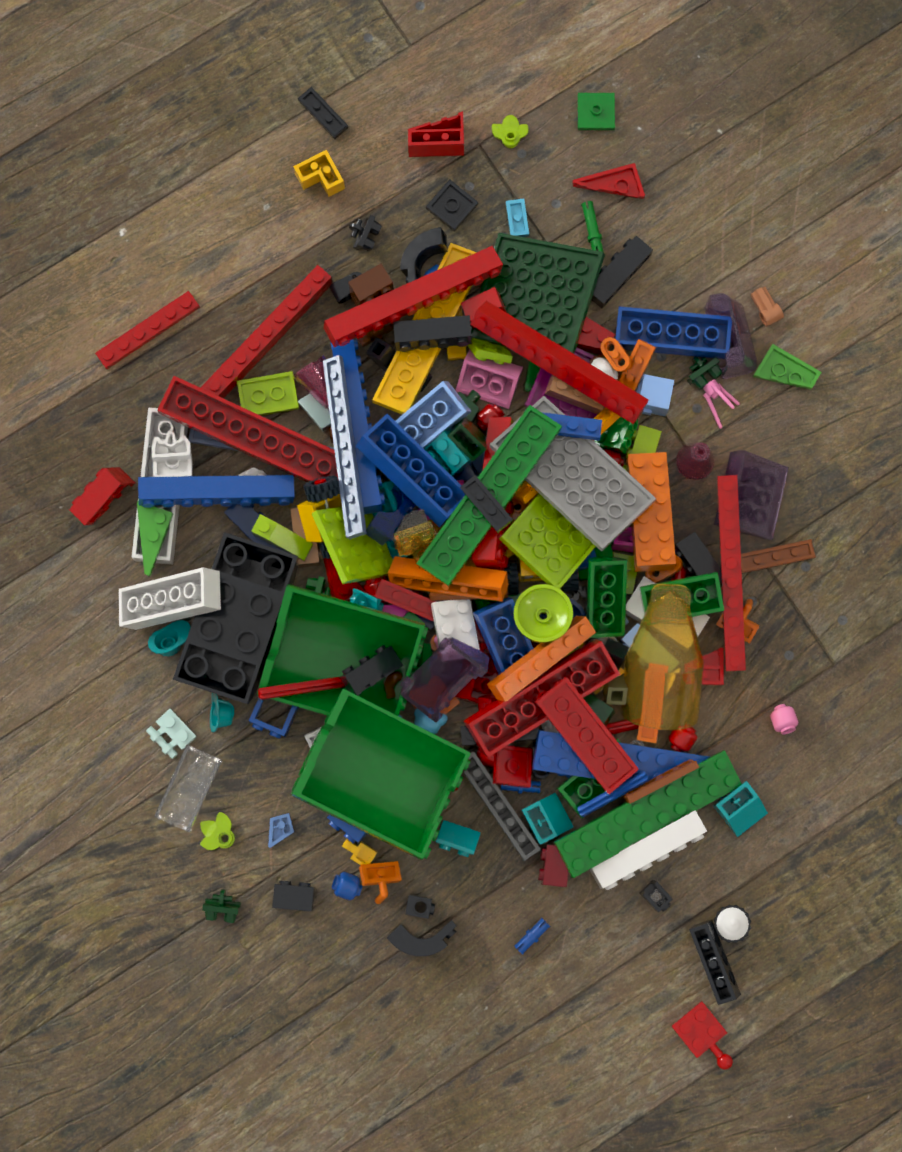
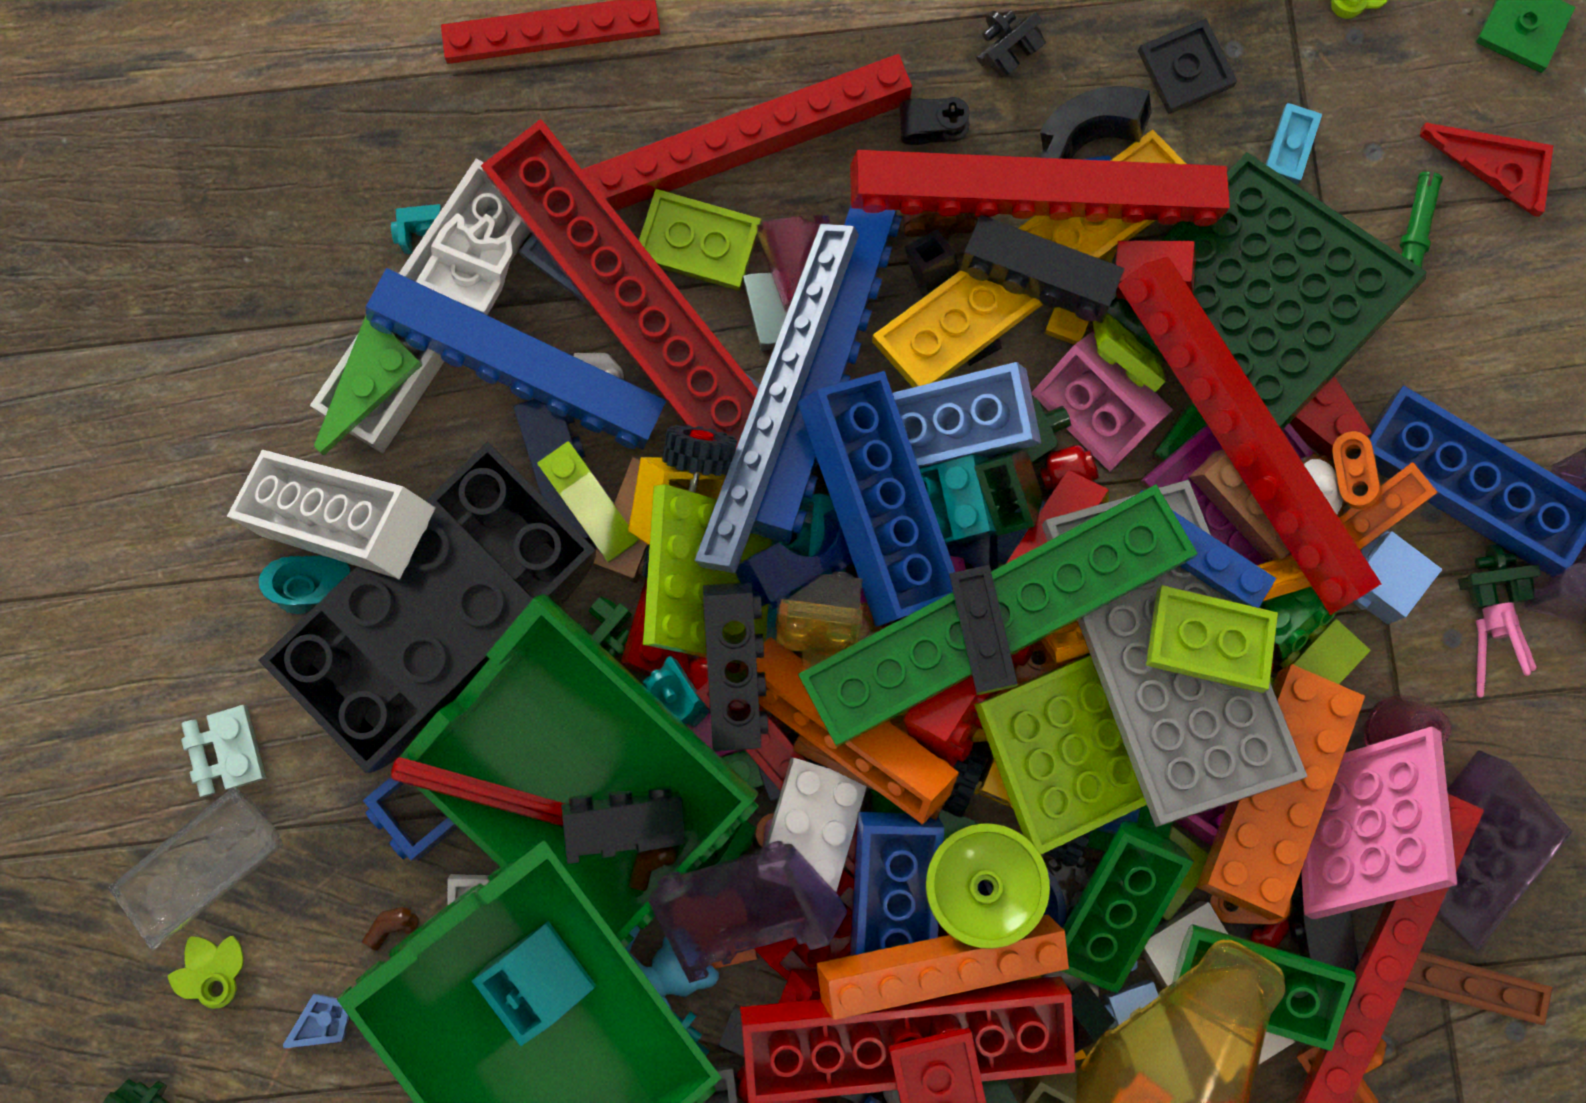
camera: 30 degrees right, 0 degrees up
red wedge [69,467,135,526] -> none
teal piece [210,693,234,733] -> none
reddish brown brick [348,263,394,306] -> none
black brick [591,235,653,309] -> none
none -> reddish brown arm [362,907,419,951]
none -> teal bracket [391,204,442,254]
none -> teal slope [472,921,596,1046]
none -> black brick [703,582,768,751]
none -> lime plate [1146,585,1278,693]
none -> bright pink plate [1301,726,1457,920]

